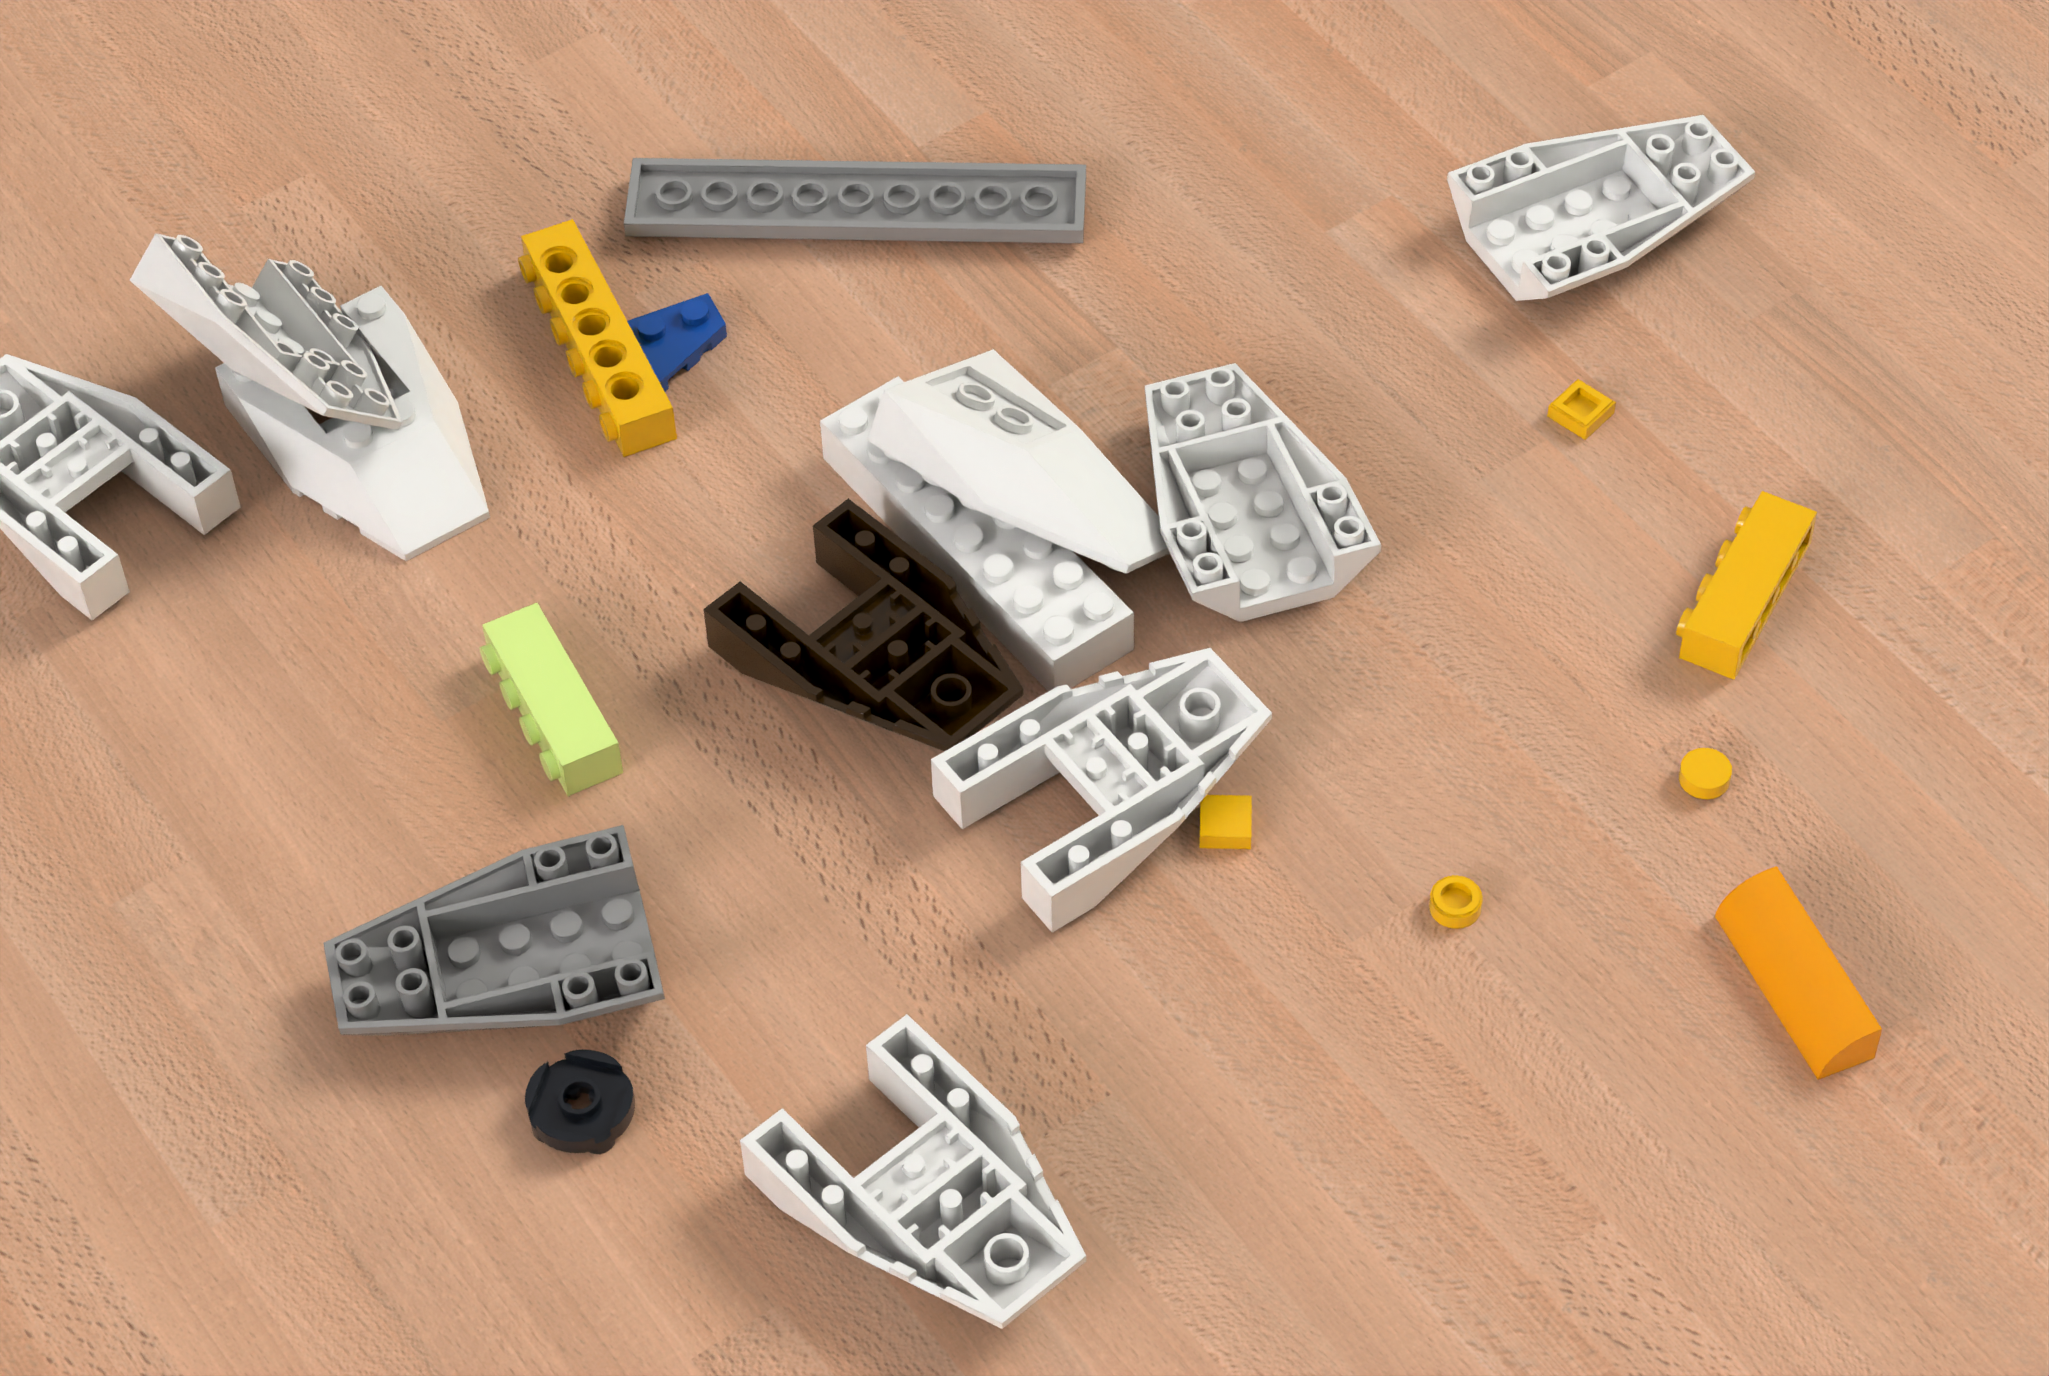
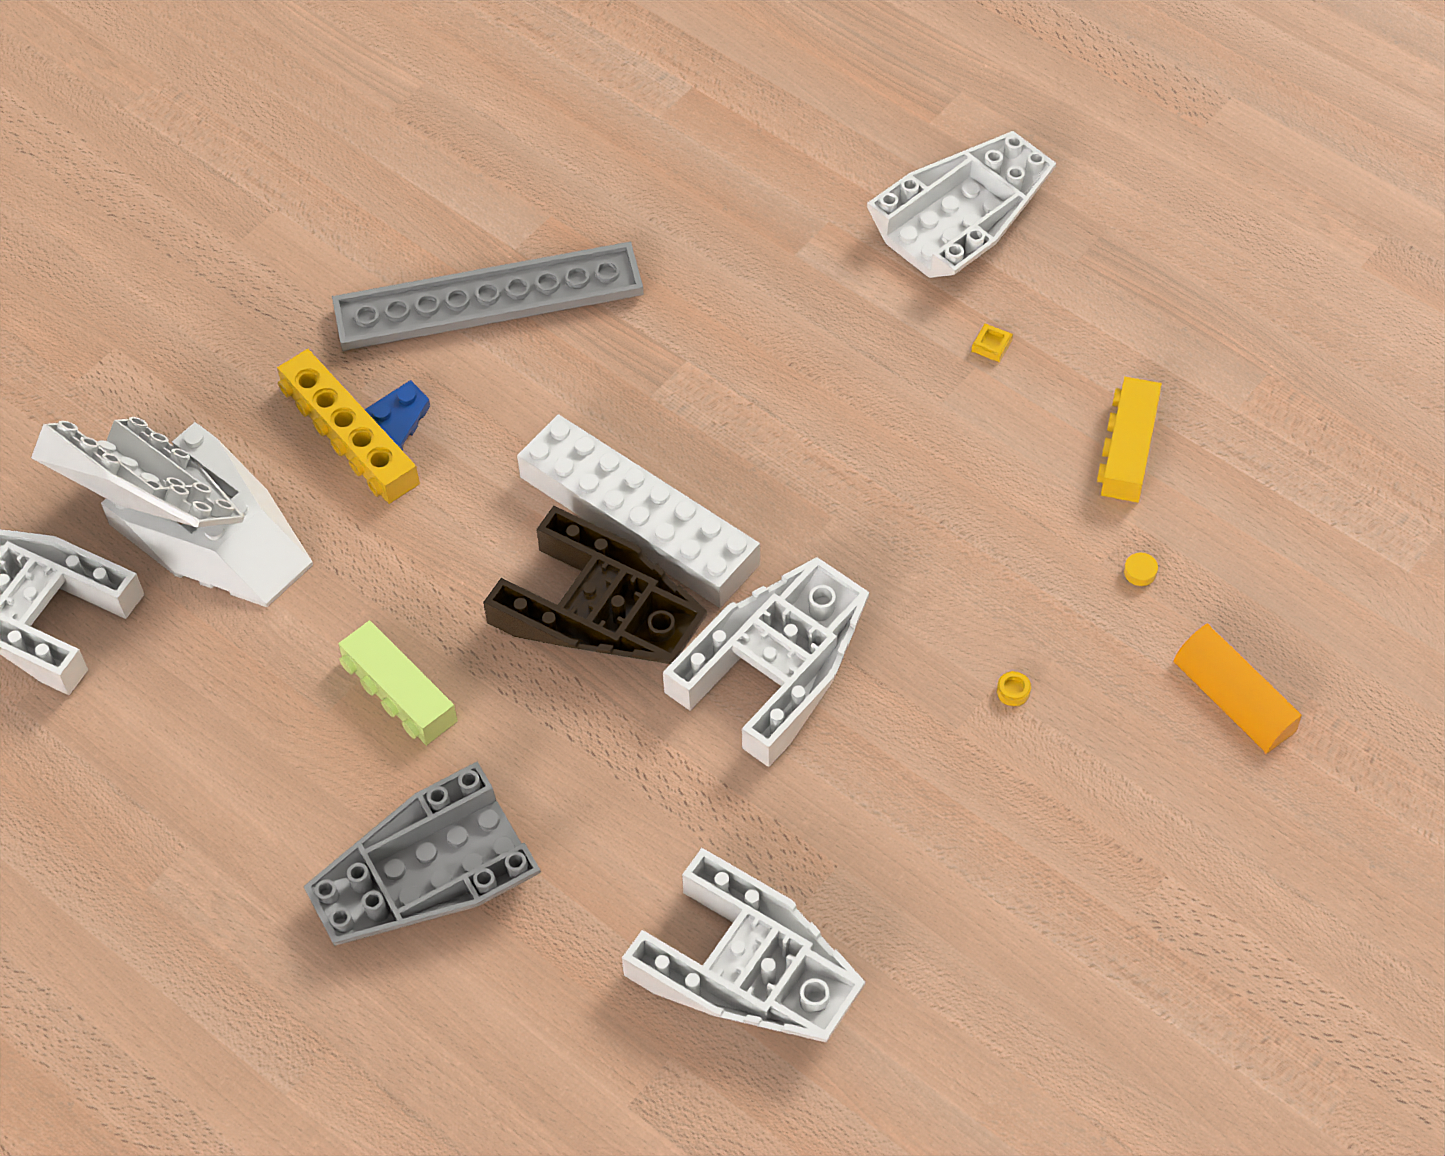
camera: 15 degrees left, 5 degrees up
black plate [525,1049,635,1154] -> none
white wedge [867,349,1170,574] -> none
white wedge [1145,363,1381,622] -> none
yellow tile [1199,795,1252,849] -> none

